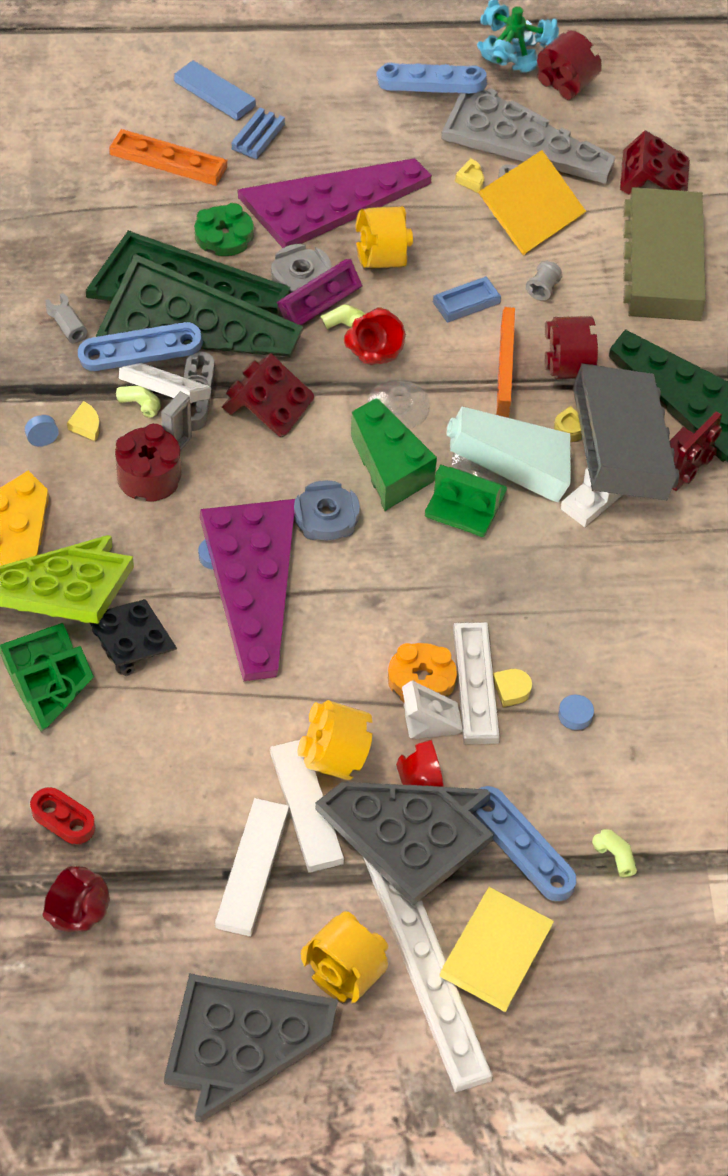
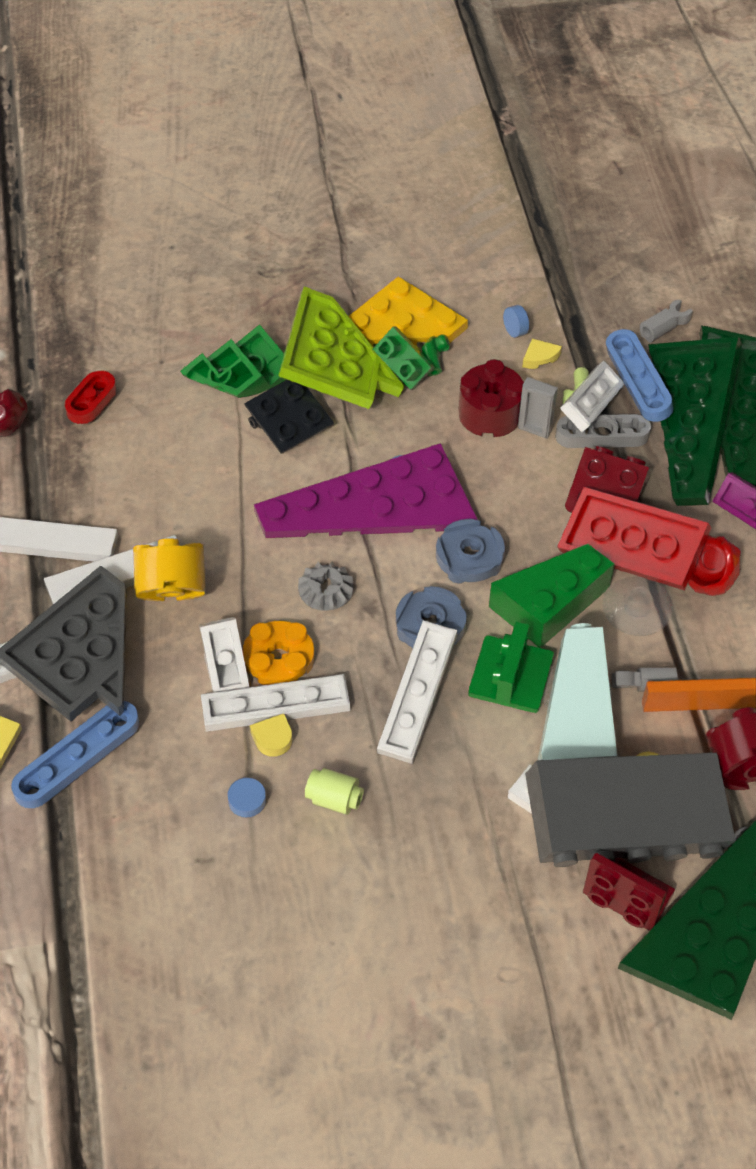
camera: 85 degrees right, 0 degrees up
yellowish green arm [321,304,365,330] -> none
red brick [396,739,444,787] -> none
yellowish green arm [592,829,637,877] -> none
none -> light grey gear [298,561,354,611]
none -> yellowish green brick [305,768,364,815]
none -> green hips [373,326,434,390]
none -> white tile [377,620,457,764]
none -> sand blue plate [396,586,467,648]
none -> green arm [421,334,450,376]
none -> plate [557,487,711,591]
none -> light grey bar [612,668,678,692]

